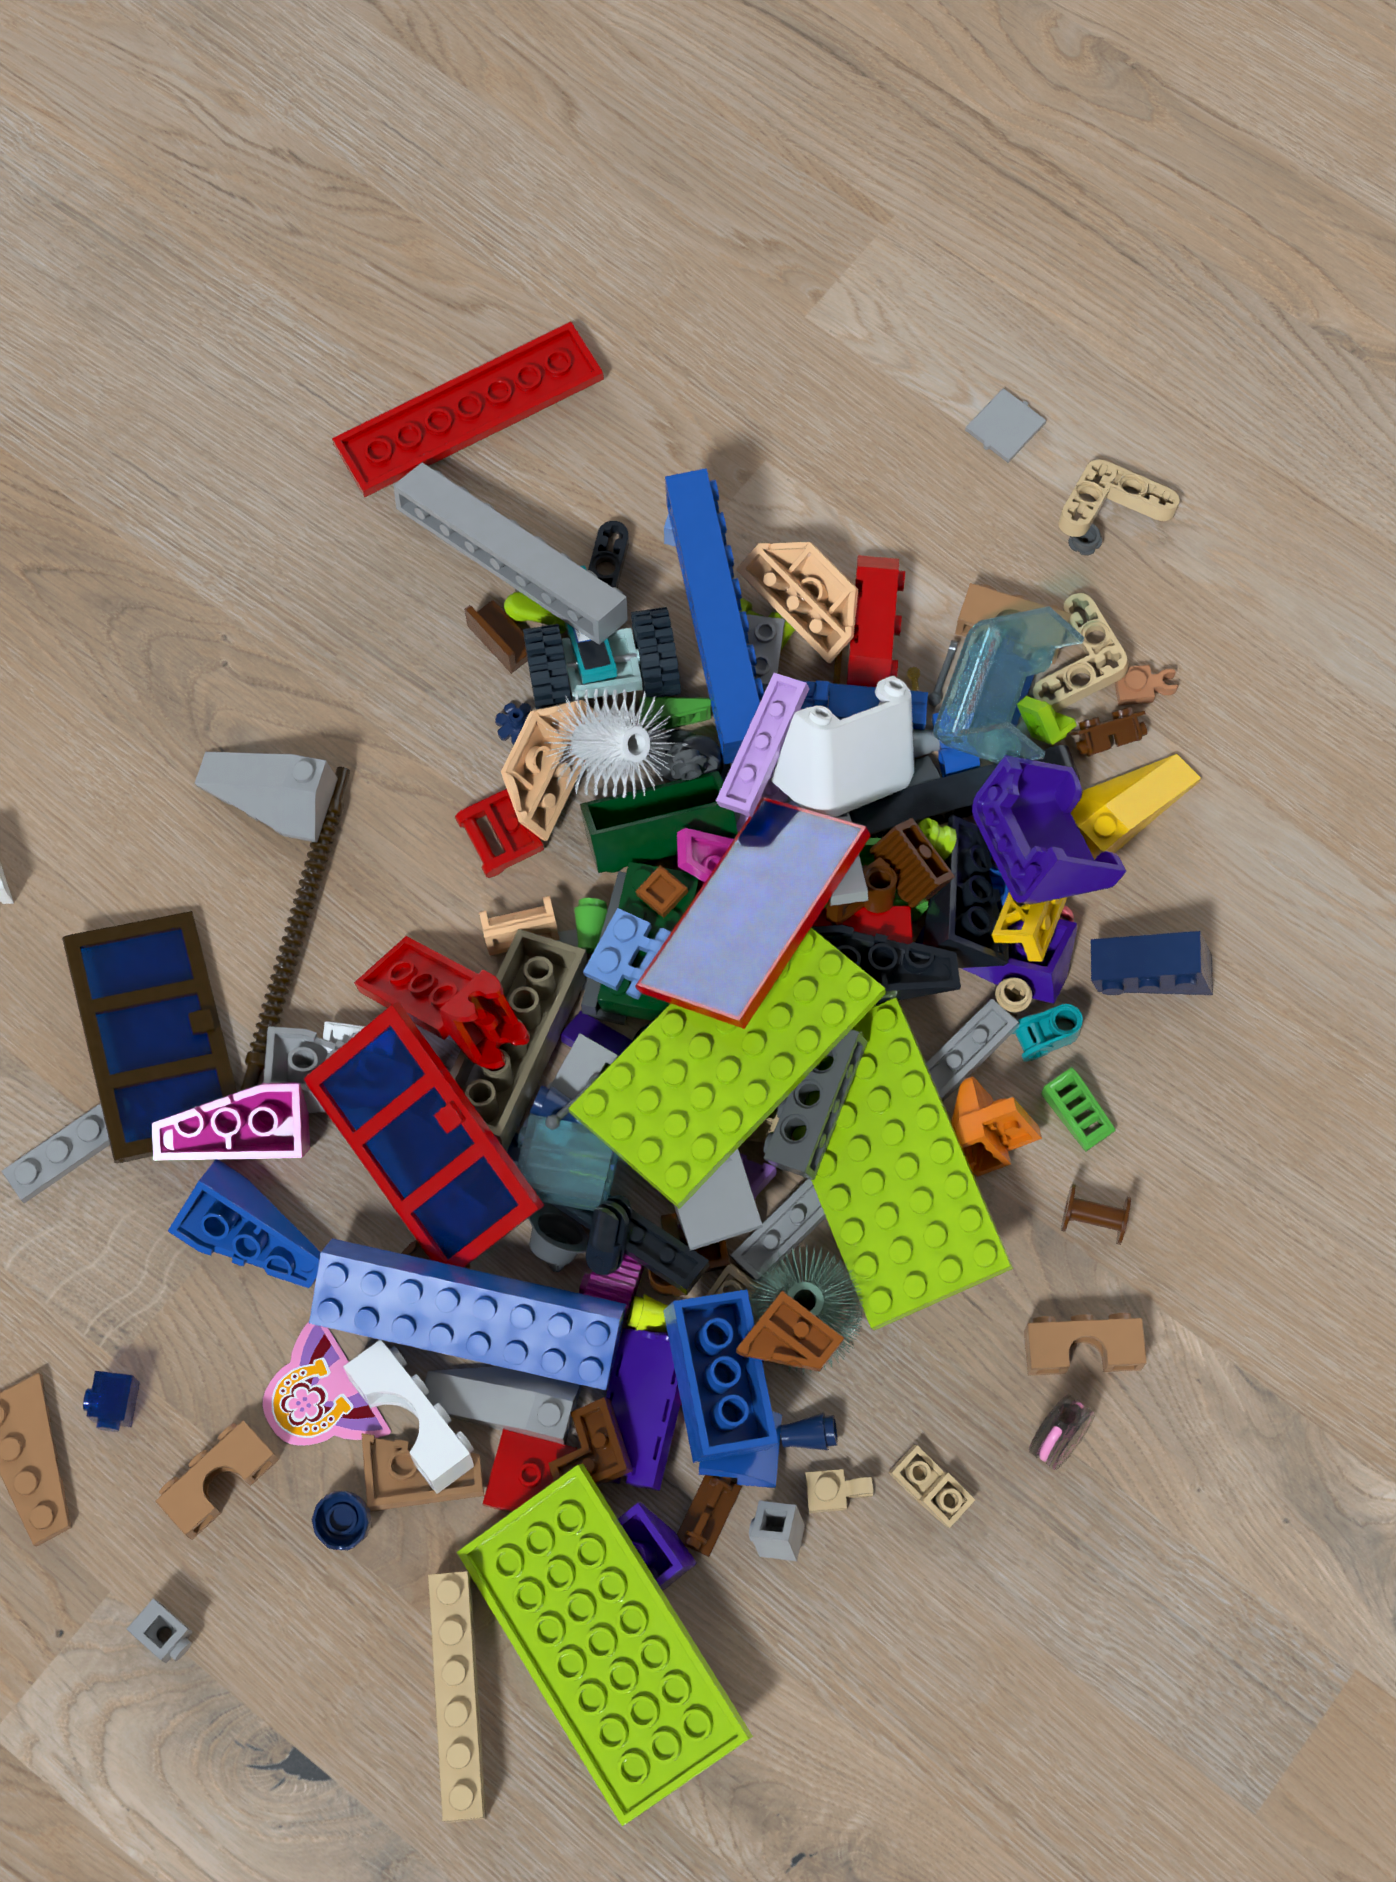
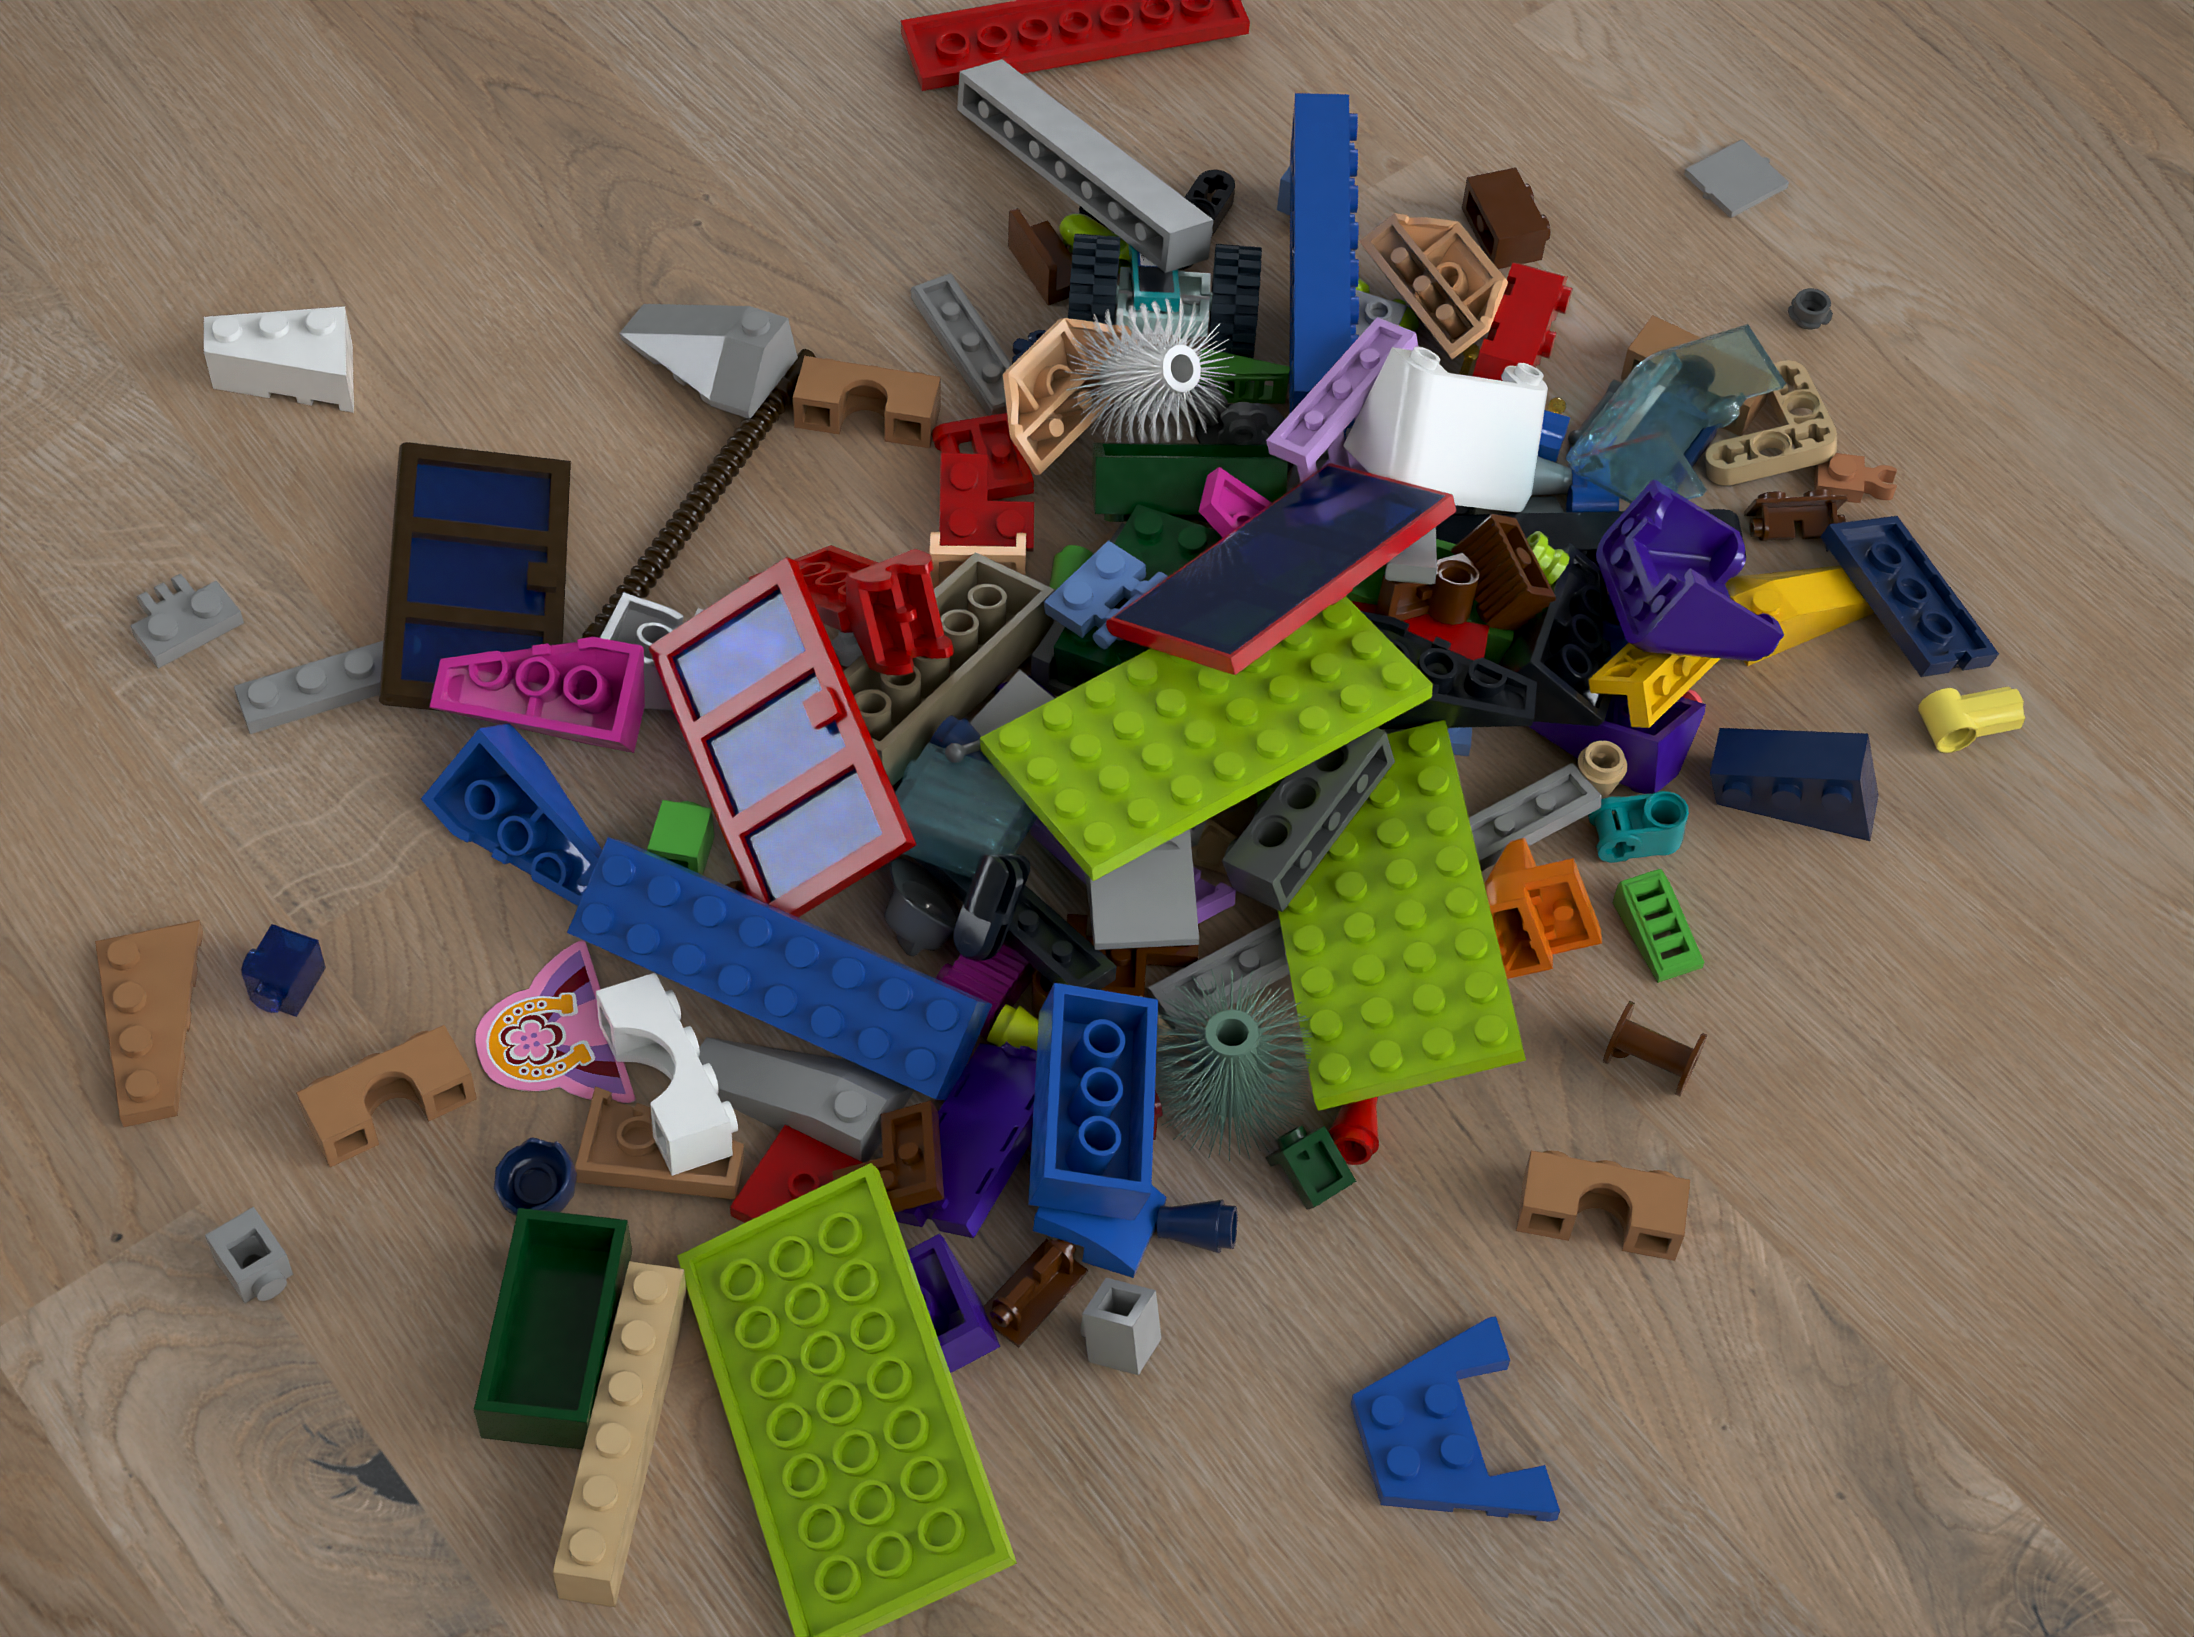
camera: 10 degrees right, 15 degrees down
dark orange tile [635,865,688,918] -> none
dark orange wing [736,1291,844,1372] -> none
tan plate [805,1469,873,1513] -> none
tan slope [888,1445,975,1528] -> none
lime bracket [1017,696,1077,745] -> none
clear smoke head [1029,1394,1095,1470] -> none
tan beam [1058,460,1180,537] -> none
none -> dark green piece [474,1208,632,1450]
none -> bright green brick [647,800,715,875]
none -> medium nougat arch [793,356,941,448]
none -> light grey tile [911,273,1012,416]
none -> red plate [939,453,1034,552]
none -> dark green bracket [1265,1125,1356,1210]
none -> red cone [1329,1097,1379,1165]
none -> blue wing [1350,1316,1560,1522]
none -> reddish brown brick [1462,167,1551,269]
none -> dark blue piece [1820,516,1999,677]
none -> light yellow piece [1918,686,2025,753]

